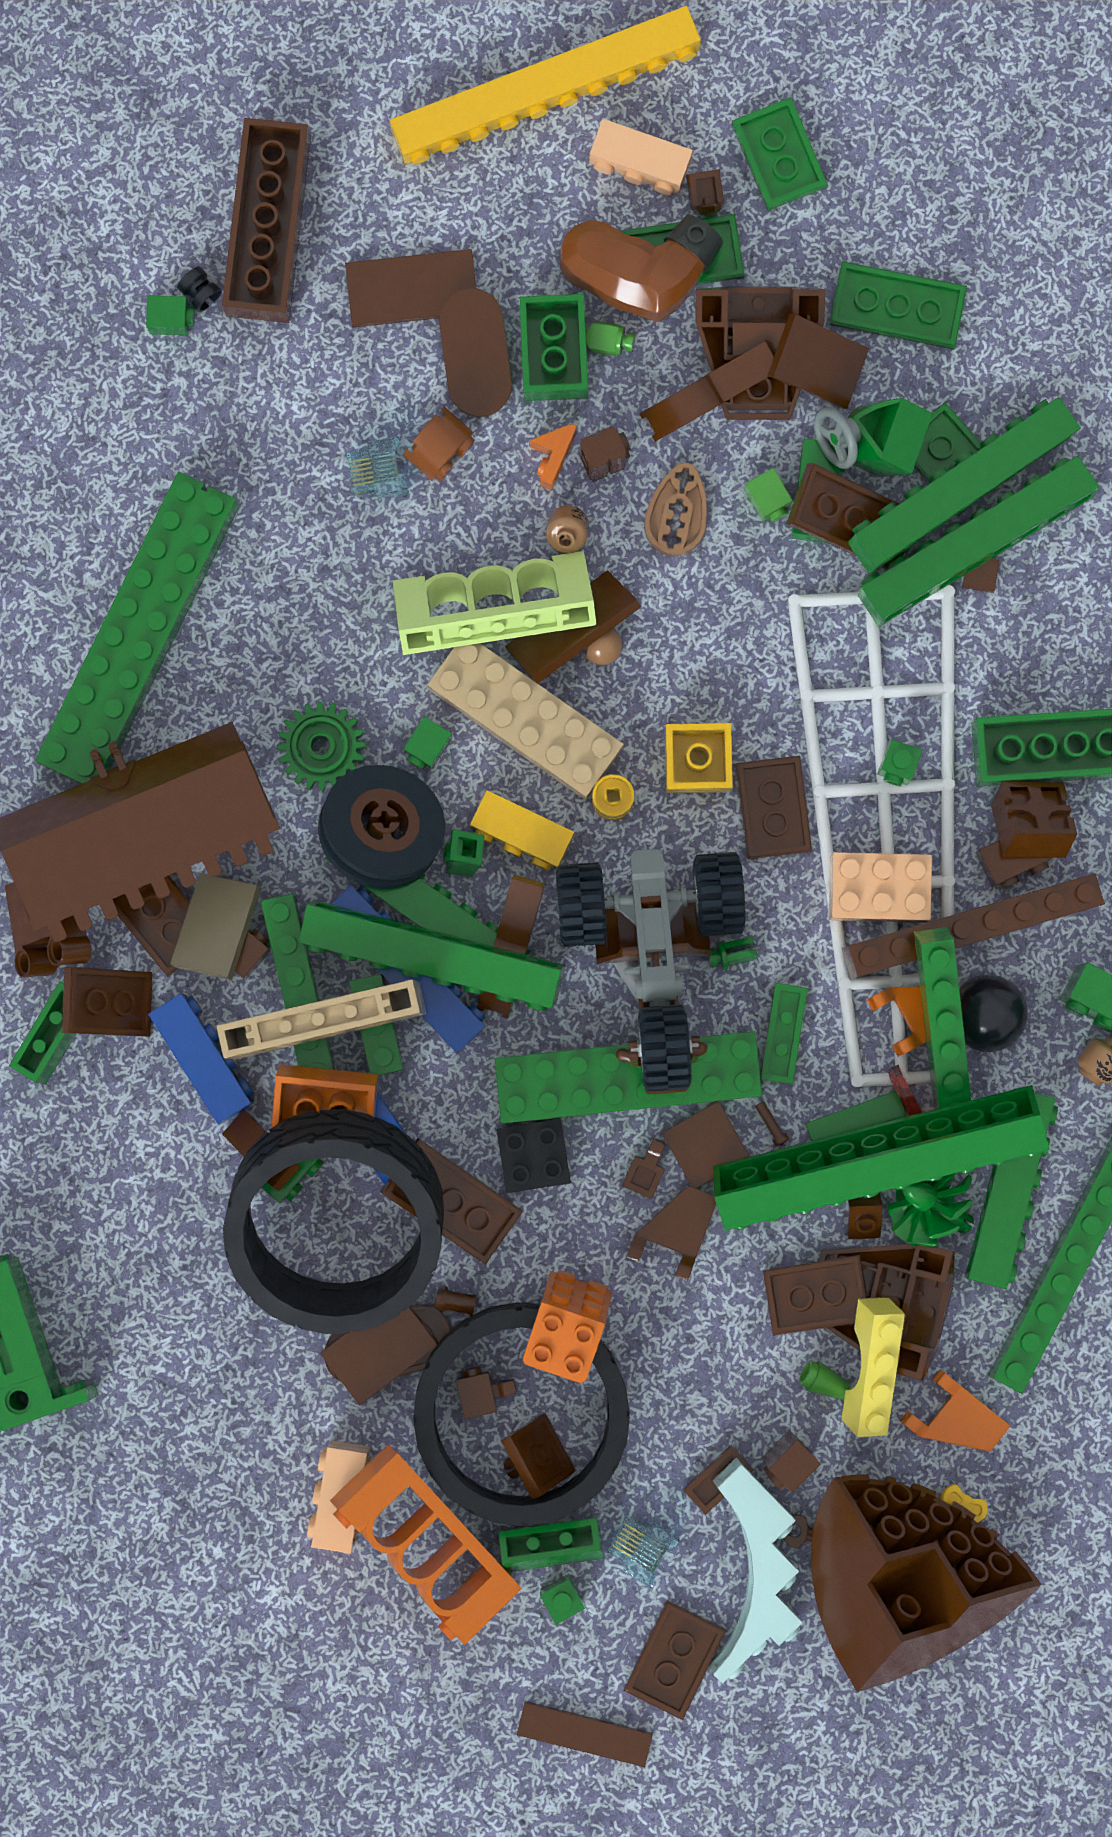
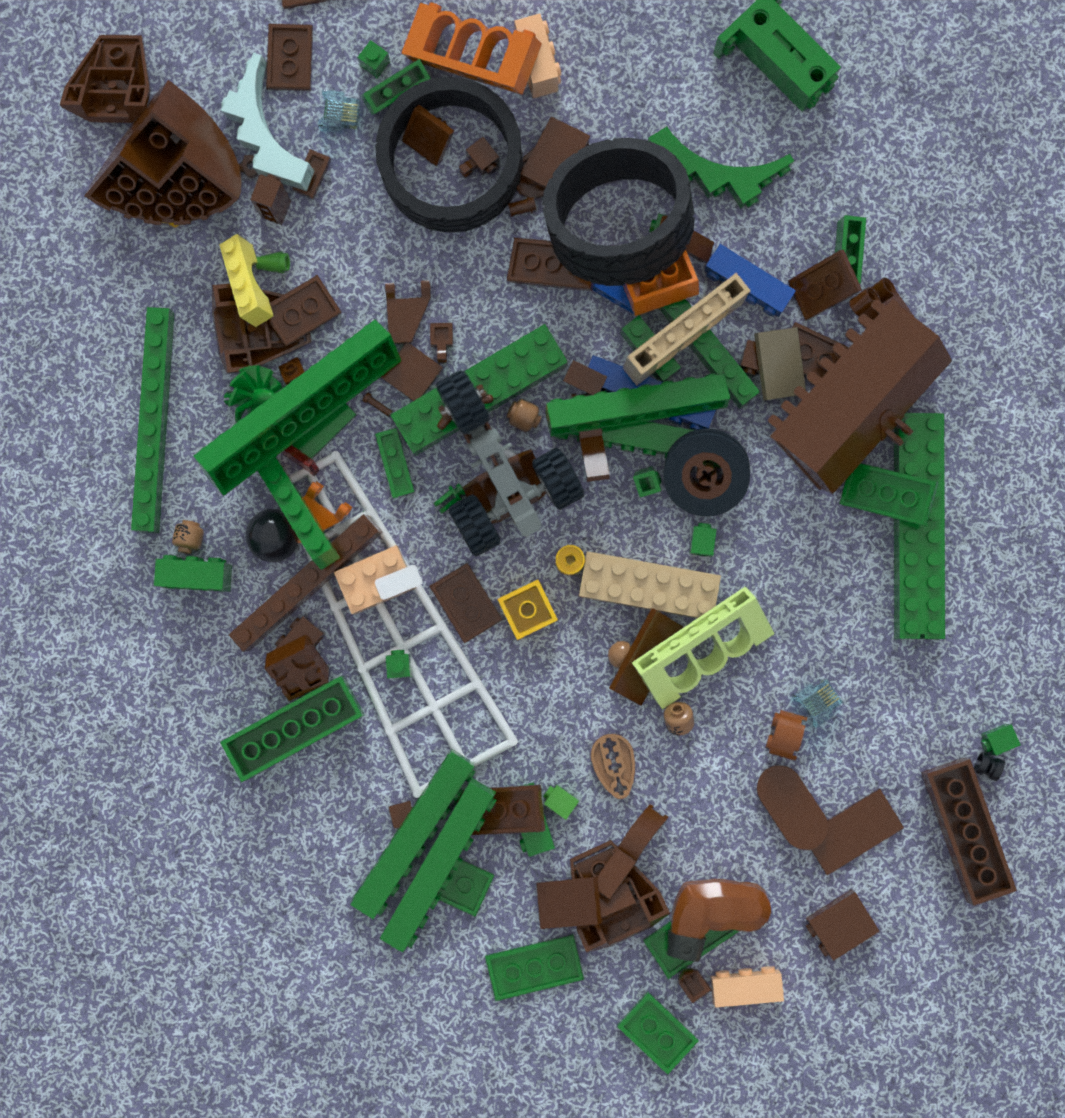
camera: 155 degrees right, 0 degrees up
green gear [276,701,367,792] -> none
yellow brick [389,6,701,165] -> none
yellow brick [470,790,575,871] -> none
black brick [496,1119,571,1193] -> none
green brick [519,294,588,401] -> none
orange bracket [523,1271,612,1383] -> none
orange slope [529,424,577,491] -> none
reddish brown brick [580,426,631,482] -> none
bright green arm [586,322,635,356] -> none
green piece [814,398,933,477] -> none
orange flag [900,1369,1010,1452] -> none
yellow piece [940,1484,988,1523] -> none
green brick [964,1088,1058,1289] -> none
none -> reddish brown wedge [60,35,151,123]
none -> white sticker [375,565,422,600]
none -> medium nougat head [506,399,541,432]
none -> reddish brown sticker [563,360,607,395]
none -> green arch [648,126,794,209]
none -> reddish brown brick [806,889,880,961]
none -> green tile [839,463,939,527]

